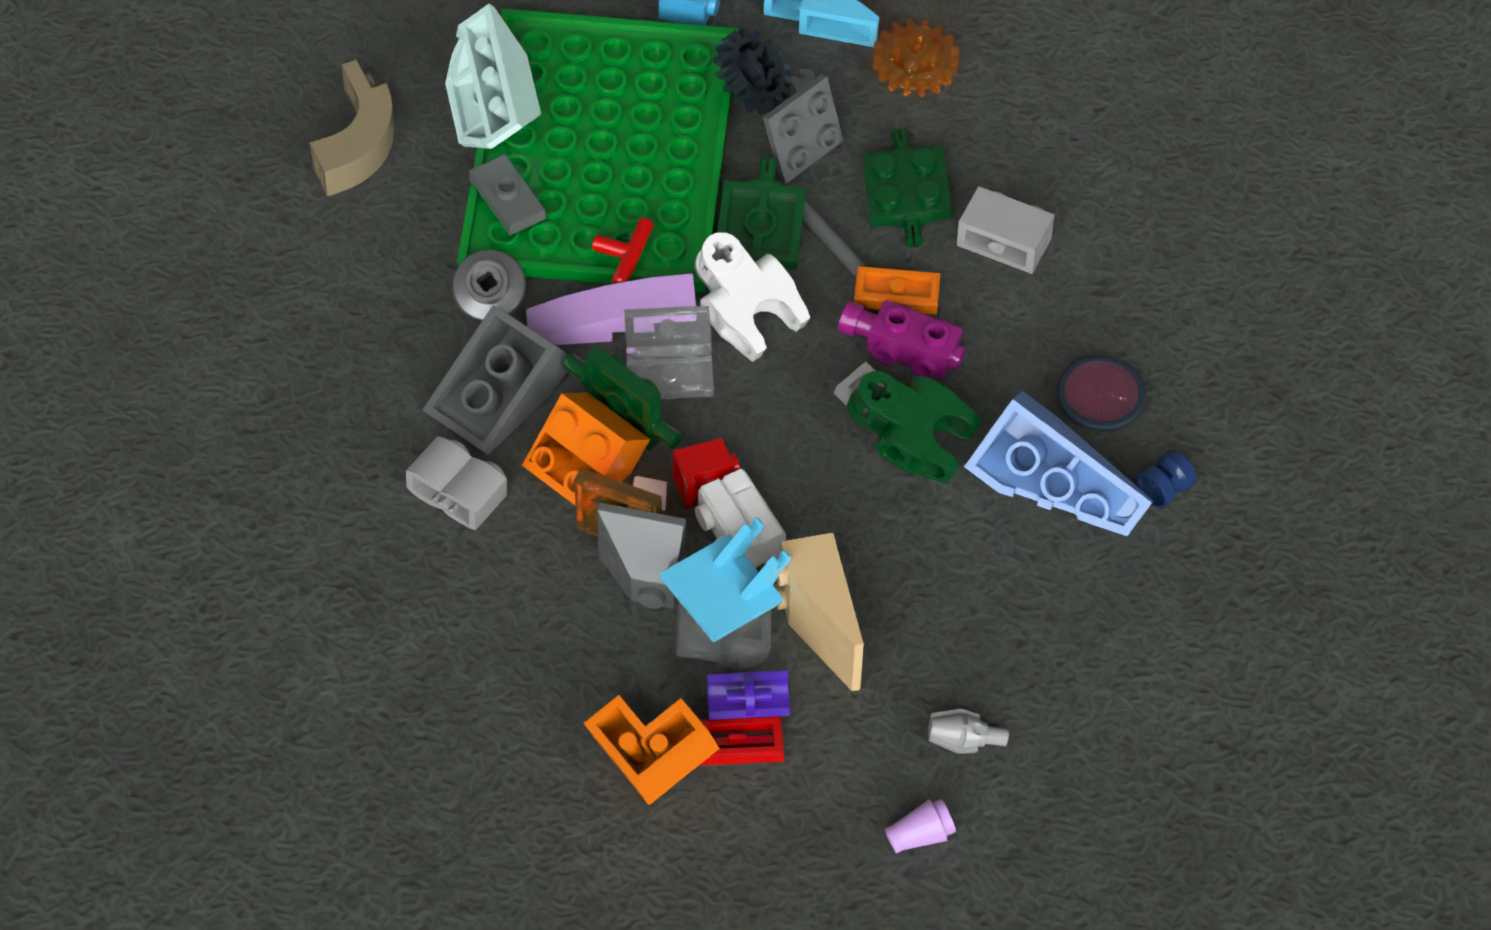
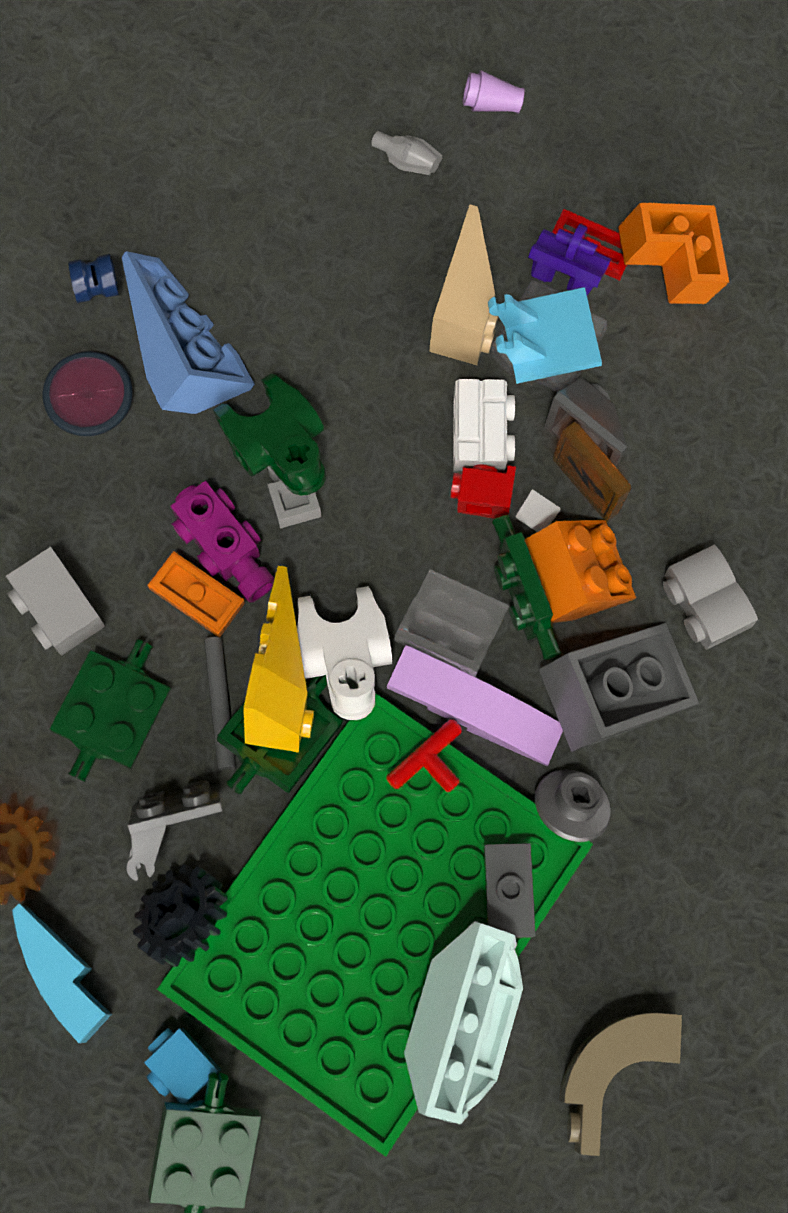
camera: 155 degrees left, 20 degrees up
none -> yellow wedge [244,565,314,752]

